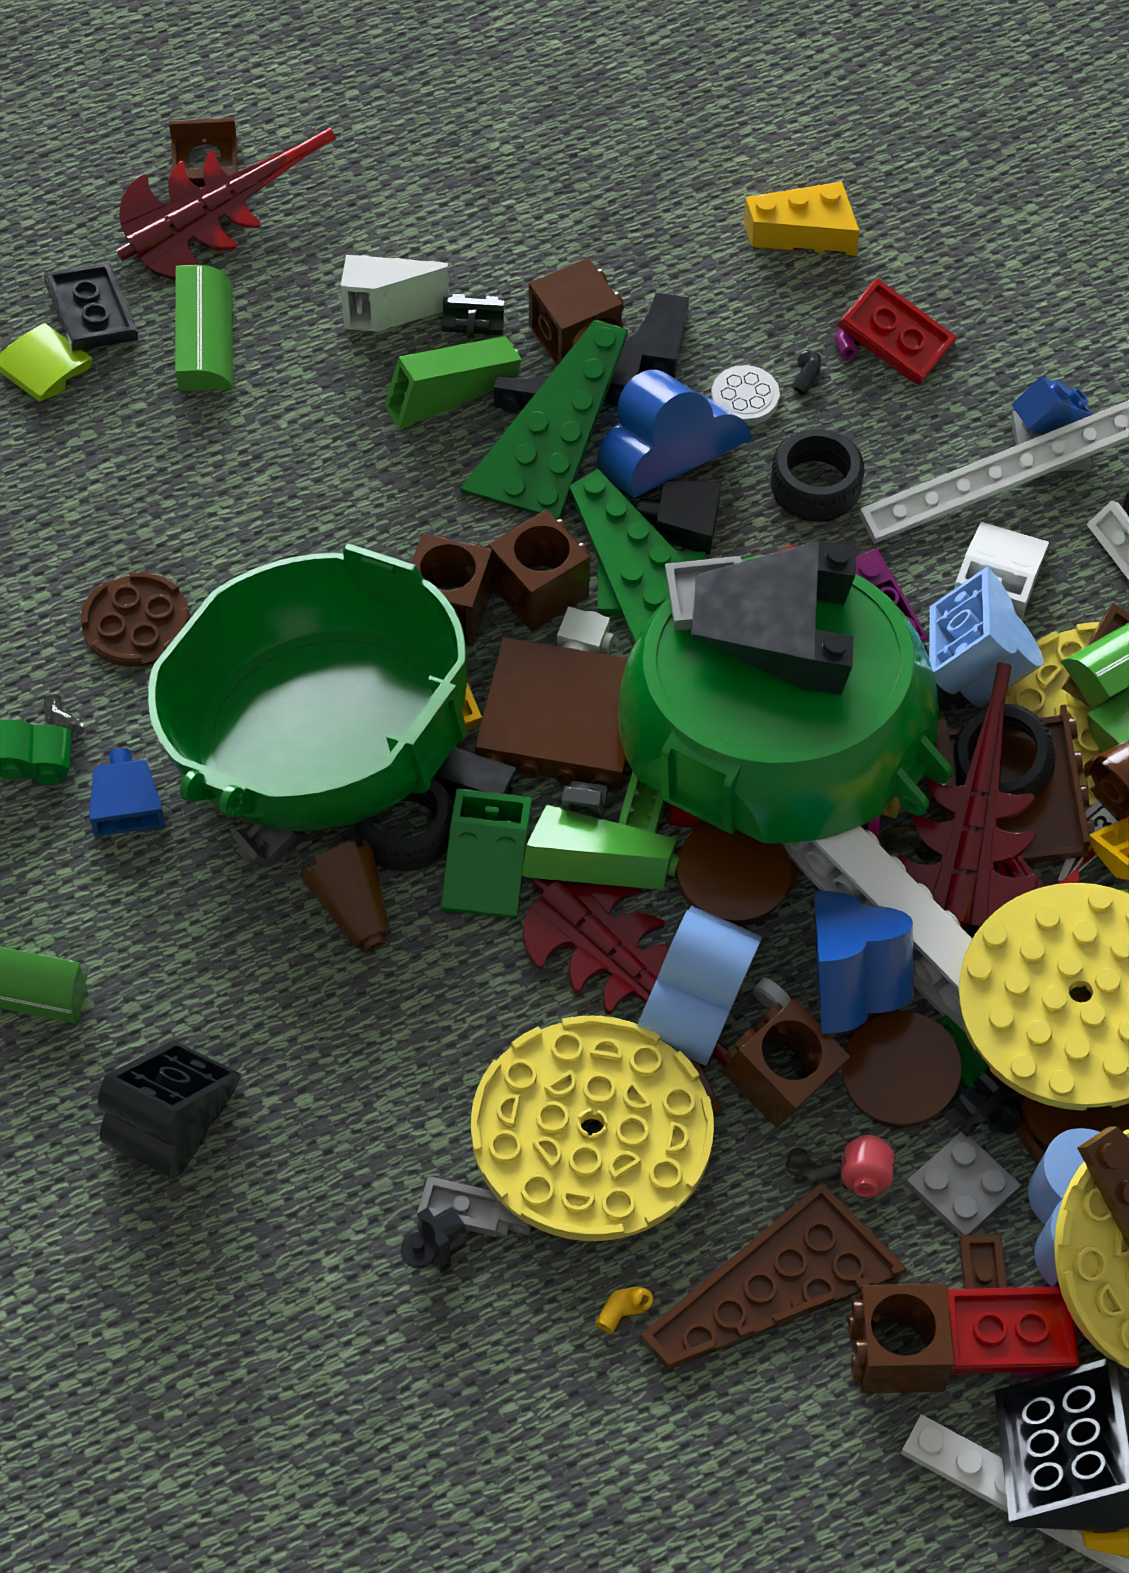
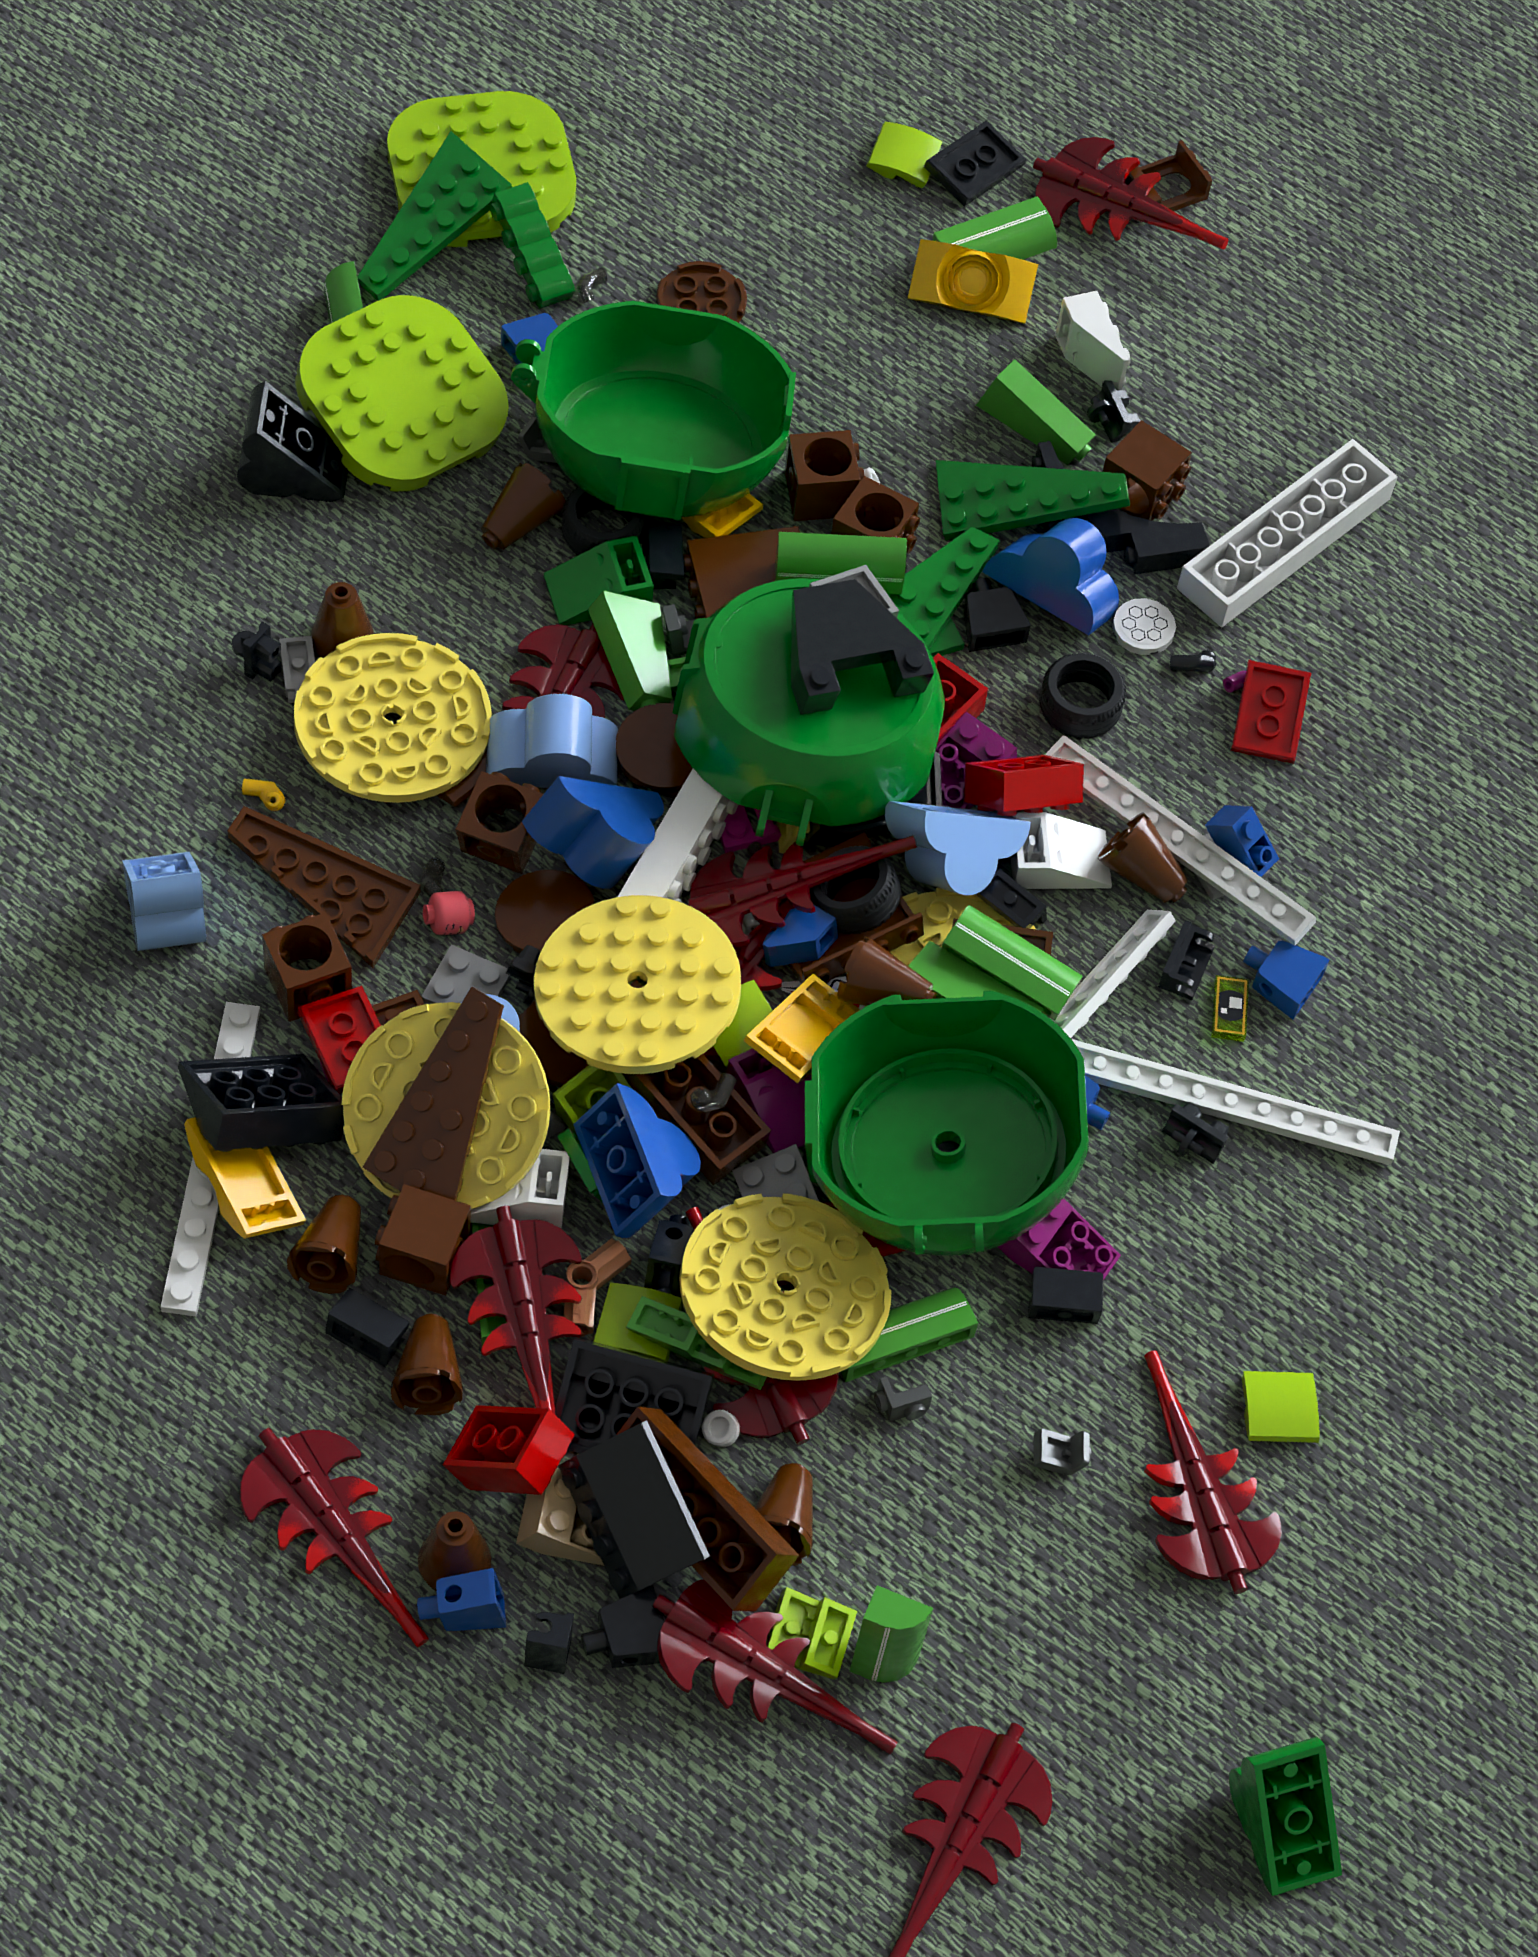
camera: 60 degrees right, 0 degrees up
yellow wedge [743,181,860,256] -> none
none -> light blue brick [122,852,206,951]
none -> lime plate [295,295,509,492]
none -> reddish brown cone [310,582,374,658]
none -> blue slope [763,905,838,967]
none -> bright green brick [775,532,907,594]
none -> yellow slope [908,239,1038,324]
none -> red brick [964,755,1084,816]
none -> black panel [975,867,1047,929]
none -> reddish brown cone [1098,812,1188,903]
none -> white brick [1177,439,1398,628]

